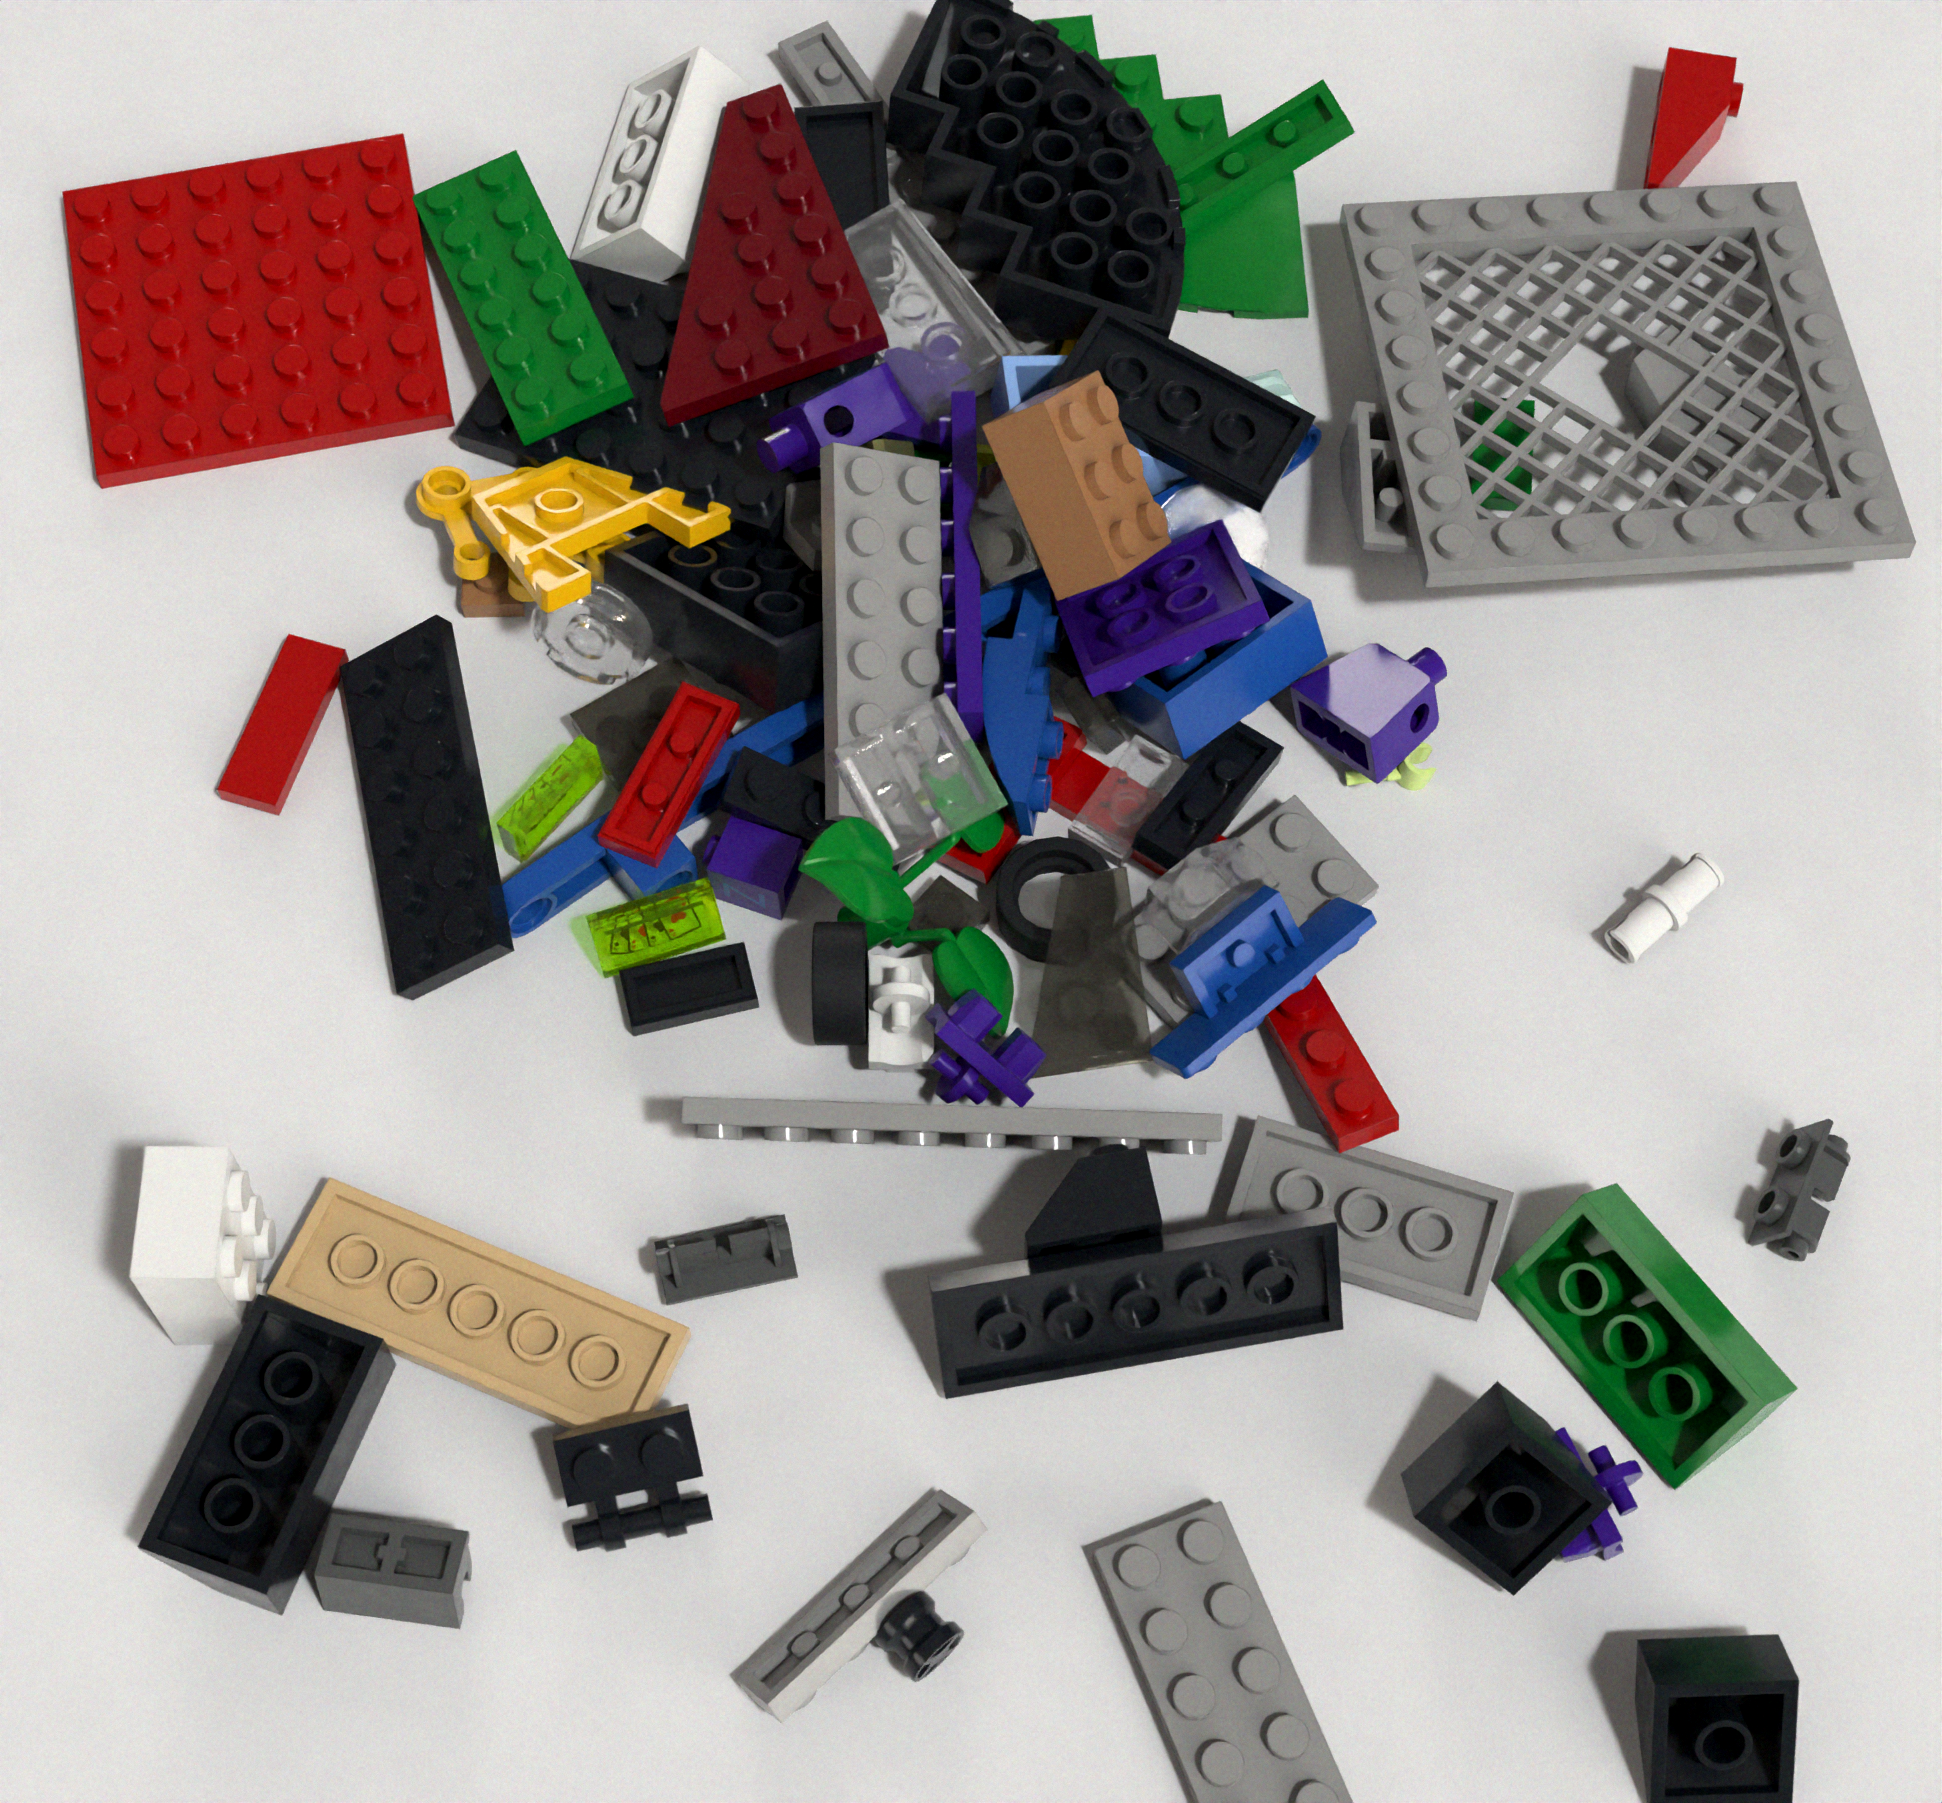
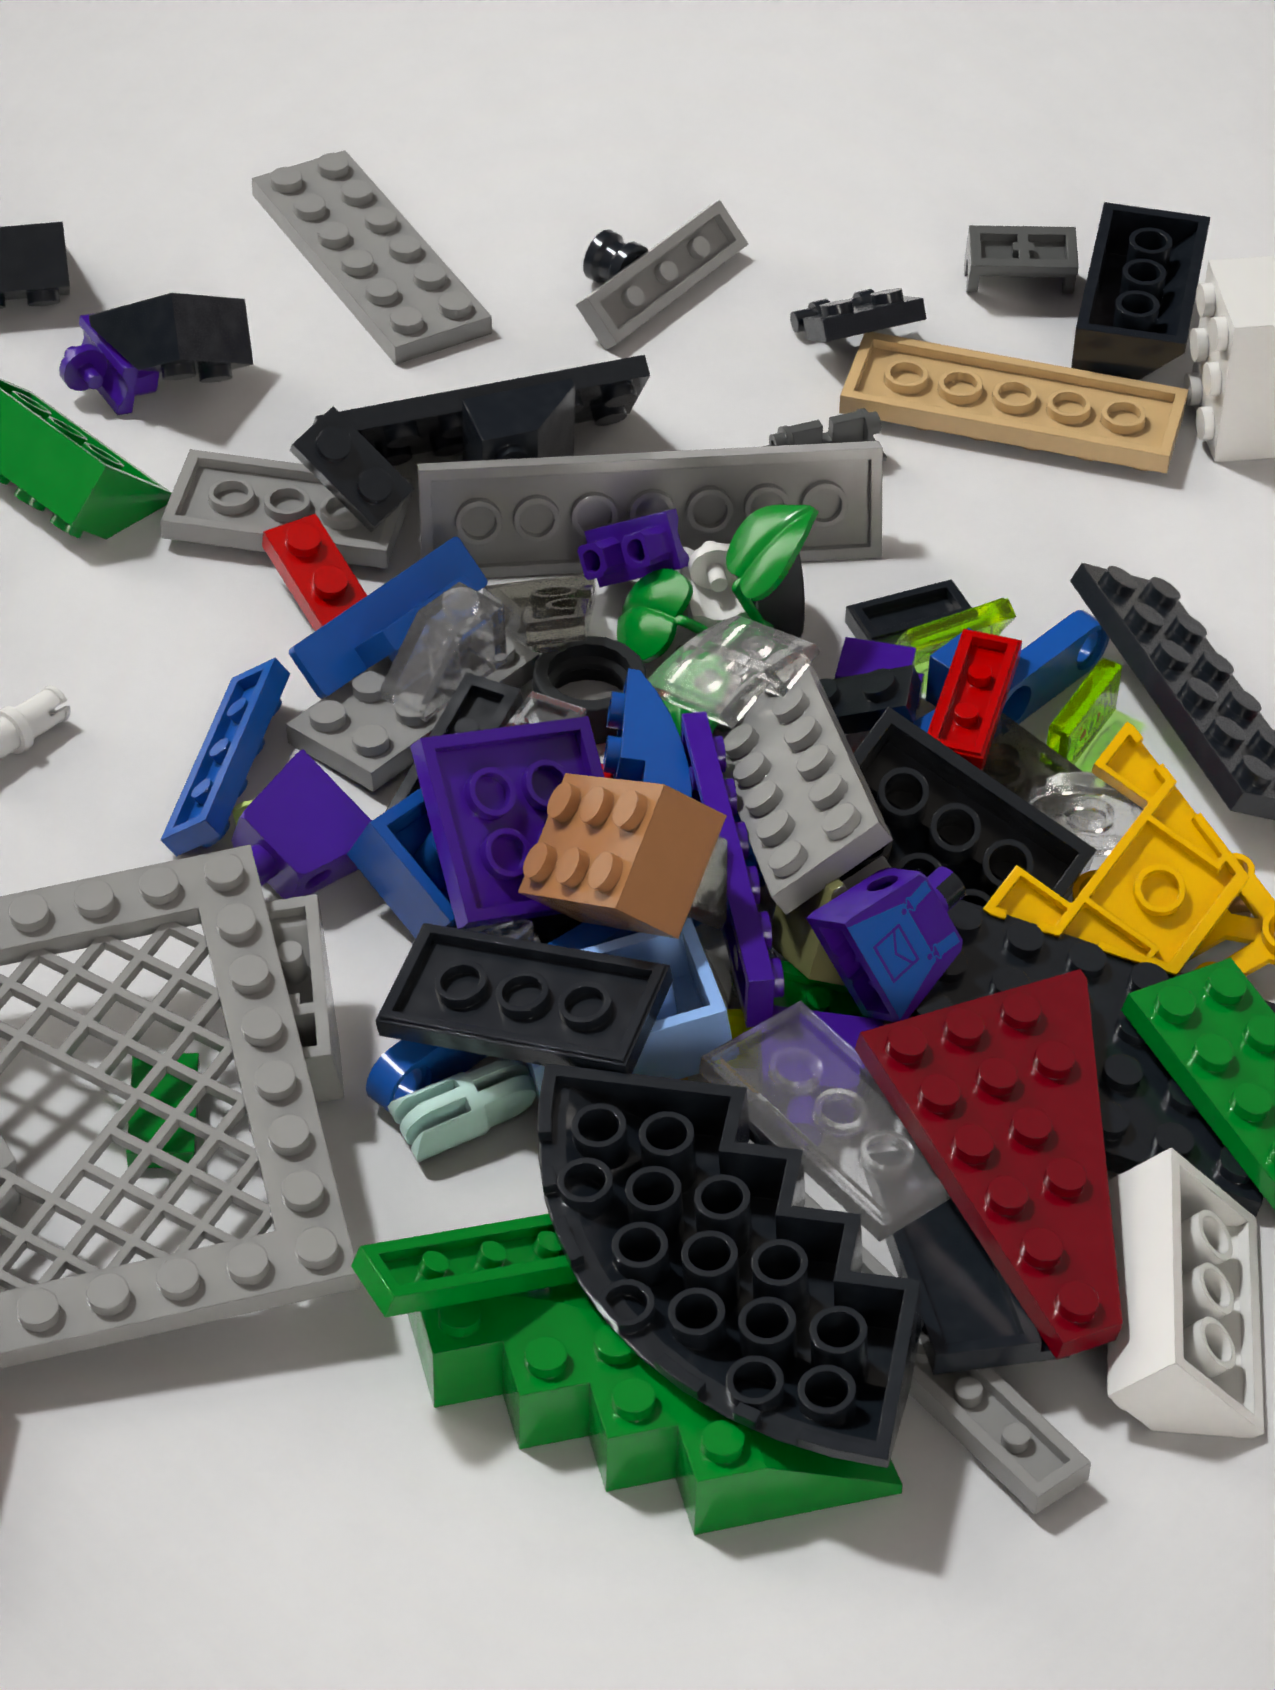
camera: 170 degrees right, 20 degrees down
none -> blue plate [161,657,290,857]
none -> black plate [290,406,415,533]

